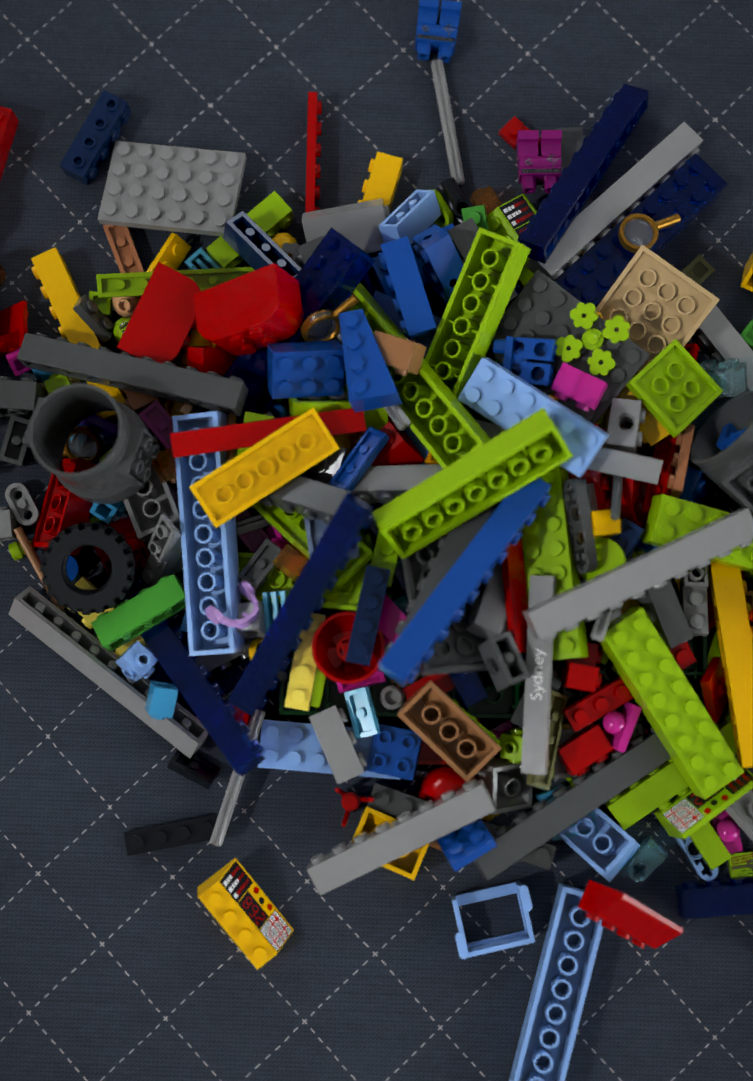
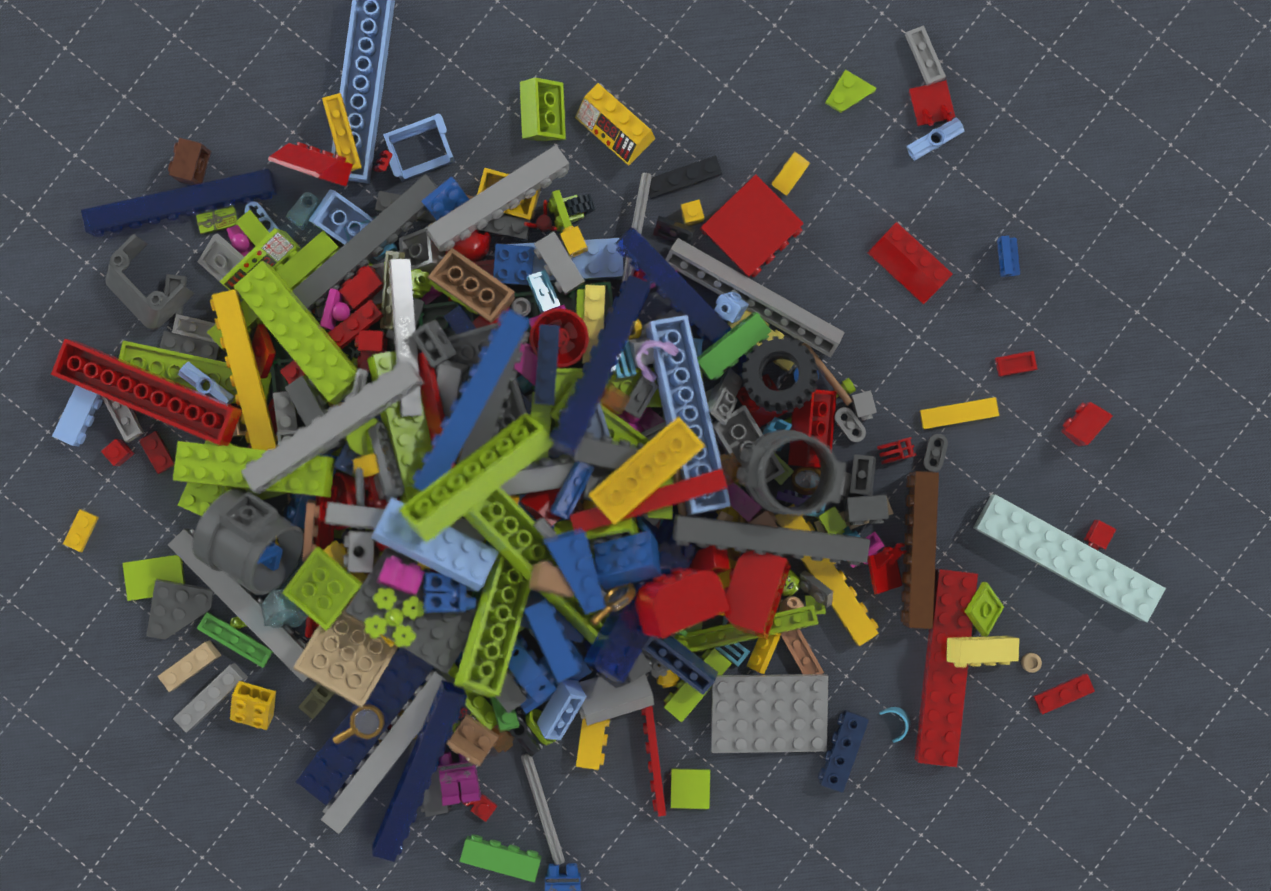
camera: 170 degrees right, 5 degrees up
dark azure brick [145,681,178,720] -> none
none -> yellow tile [322,93,362,171]
none -> red tile [372,150,393,173]
none -> medium nougat bracket [447,714,499,766]
none -> bright green brick [460,834,542,883]
none -> lime slope [520,78,566,141]
none -> plate [547,190,595,233]
none -> yellow brick [560,226,588,258]
none -> lime tile [671,768,710,809]
none -> yellow brick [680,200,705,226]
none -> red panel [700,174,804,278]
none -> yellow slope [771,151,810,196]
none -> medium azure helmet [879,707,911,743]

